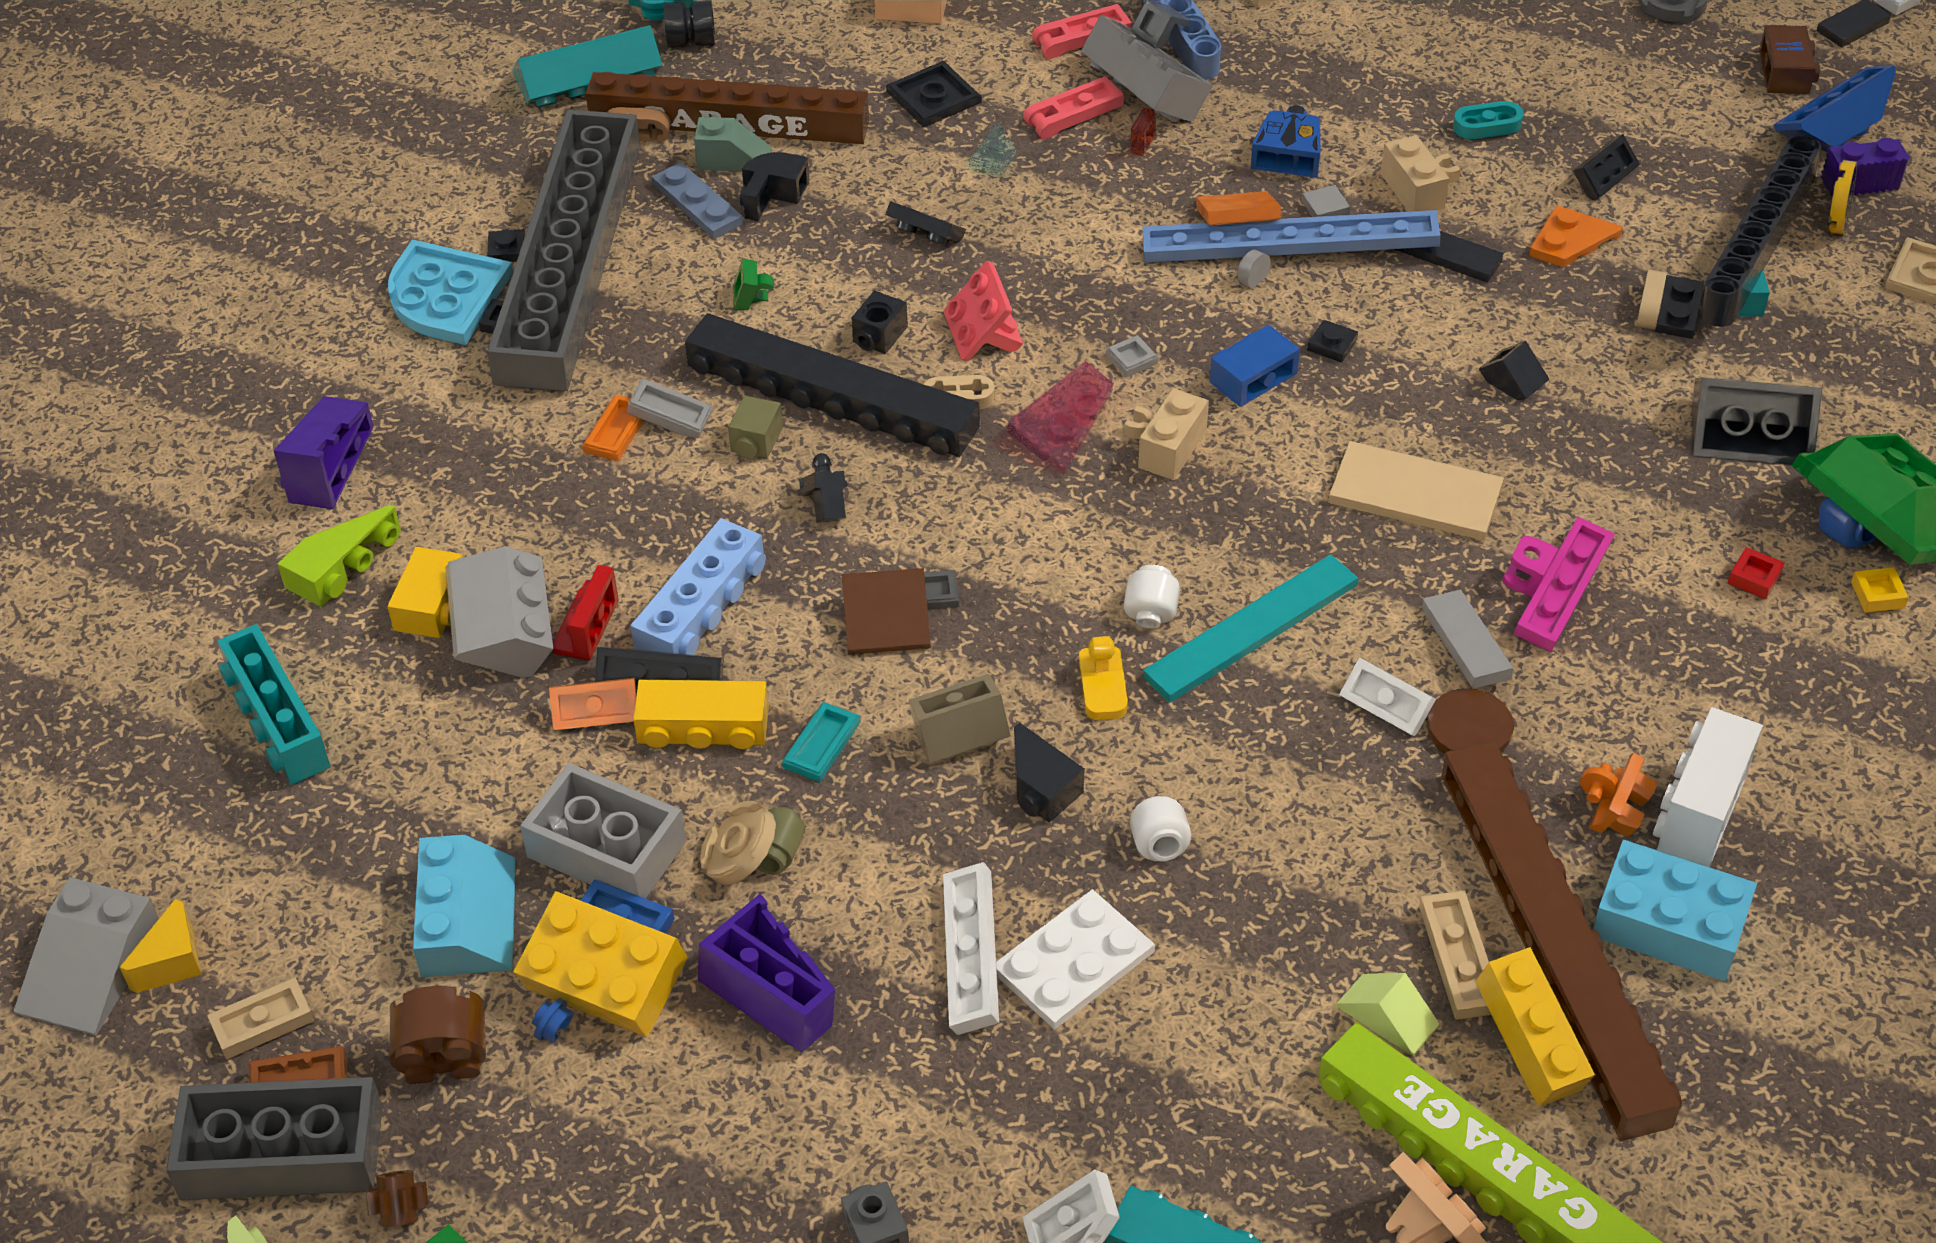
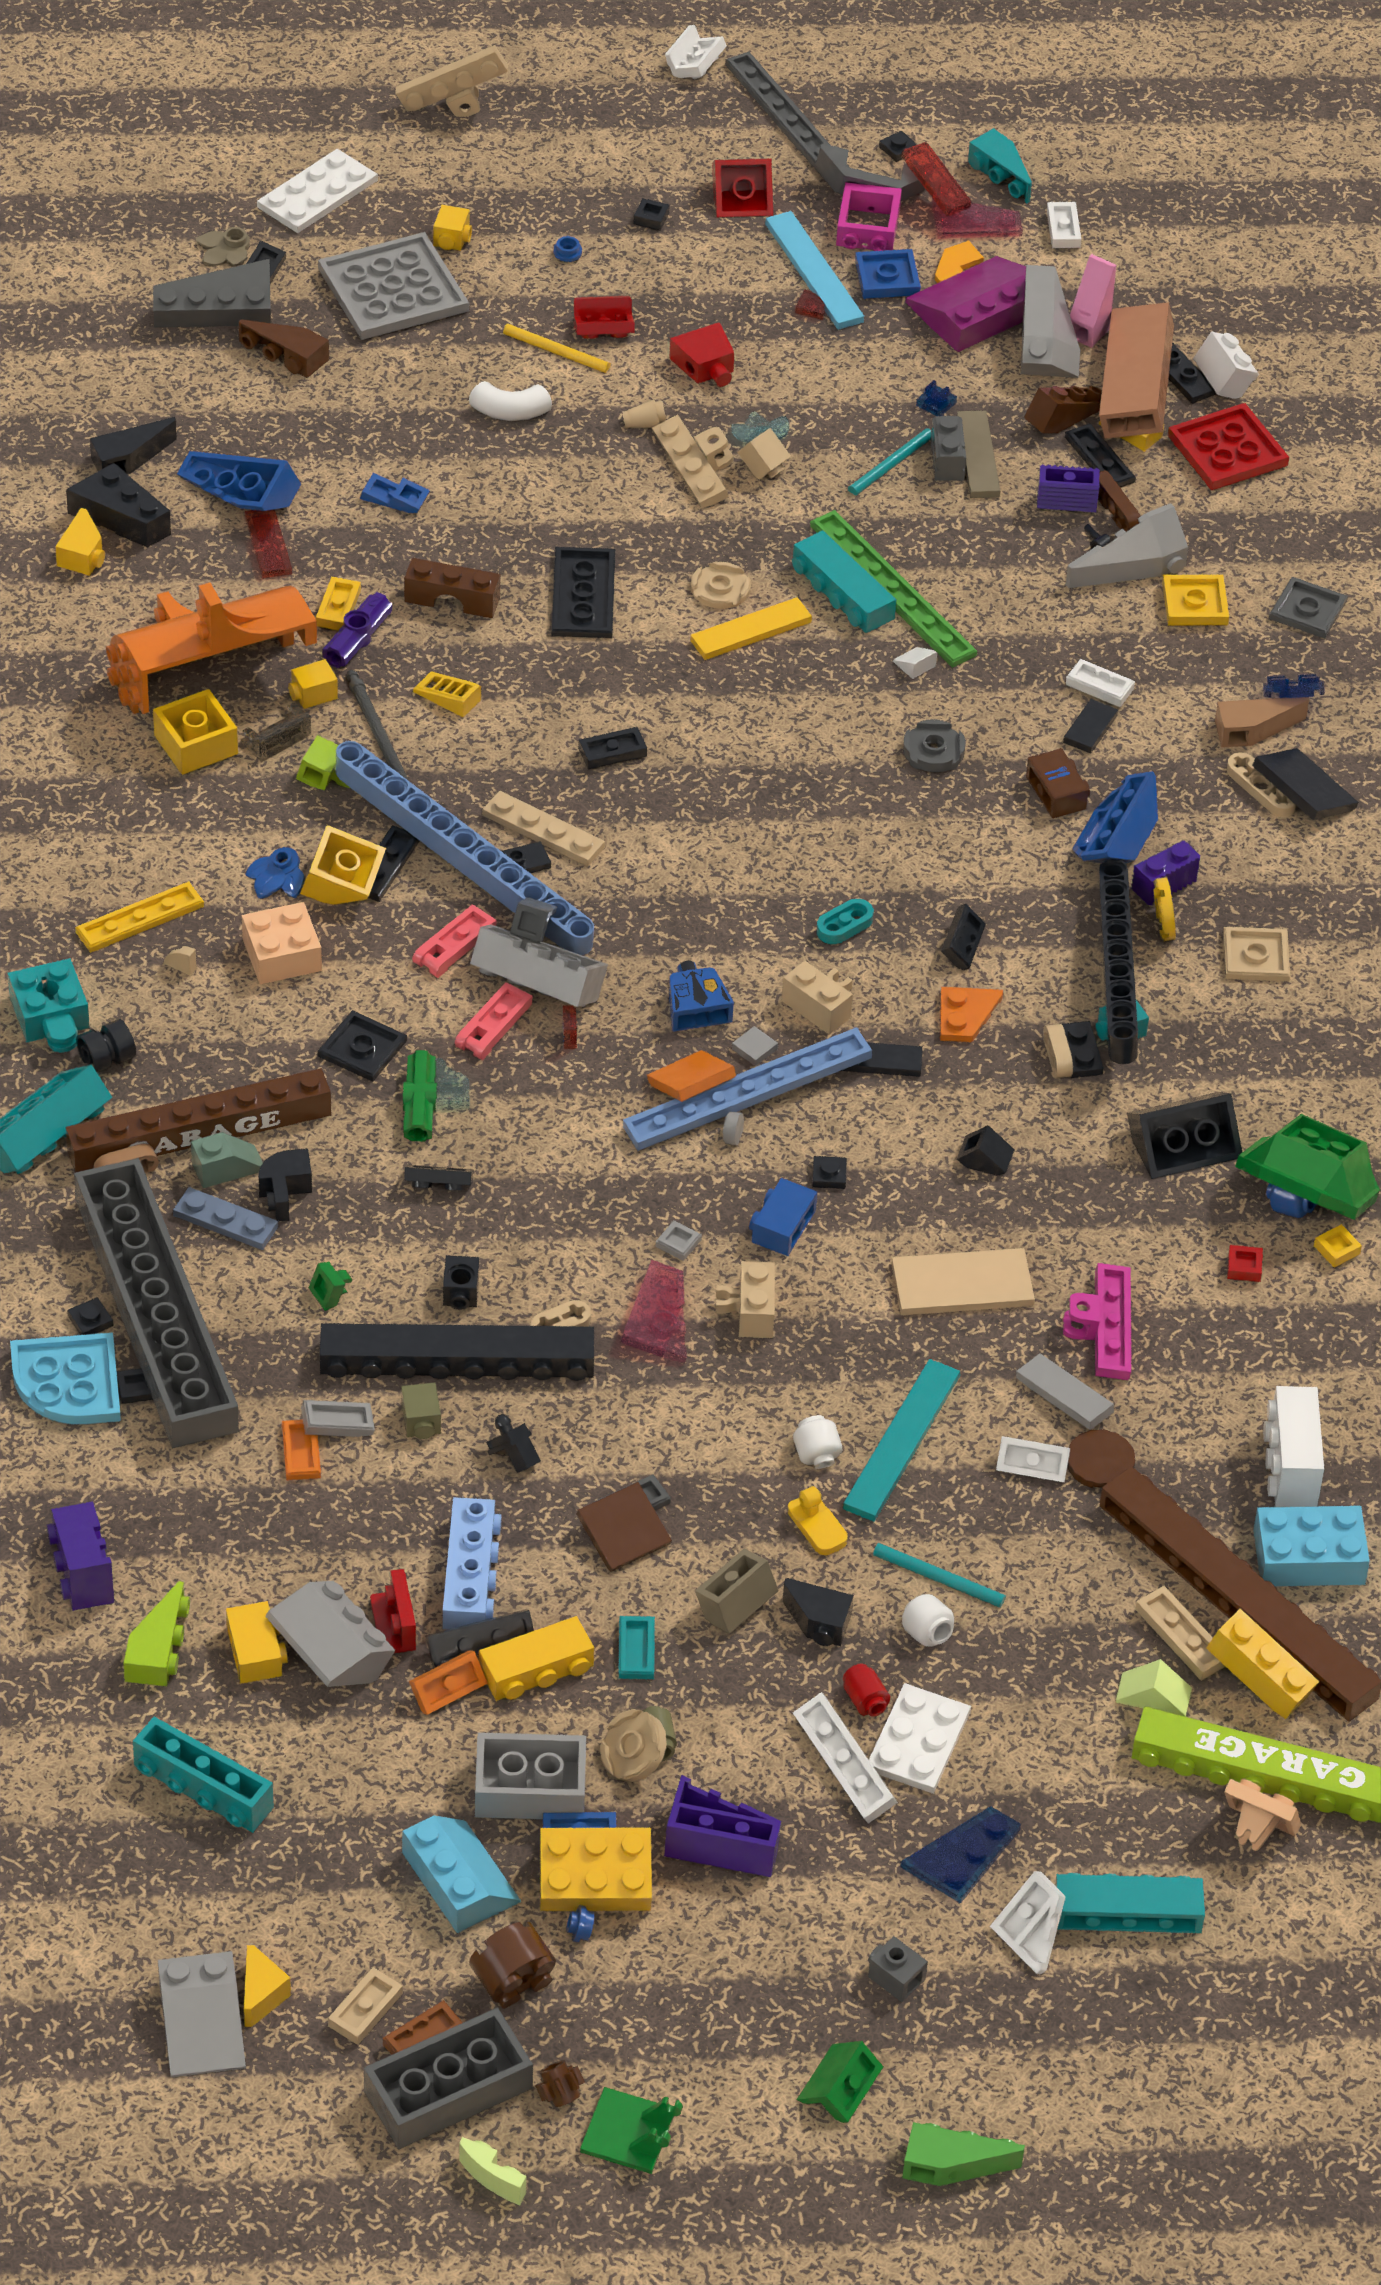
camera: 30 degrees left, 0 degrees up
coral bracket [944,261,1023,360] -> none
orange hips [1580,752,1658,837] -> none
none -> green piece [403,1050,437,1142]
none -> red brick [843,1664,891,1717]
none -> teal bar [873,1543,1006,1608]
none -> clear blue wing [900,1806,1021,1903]

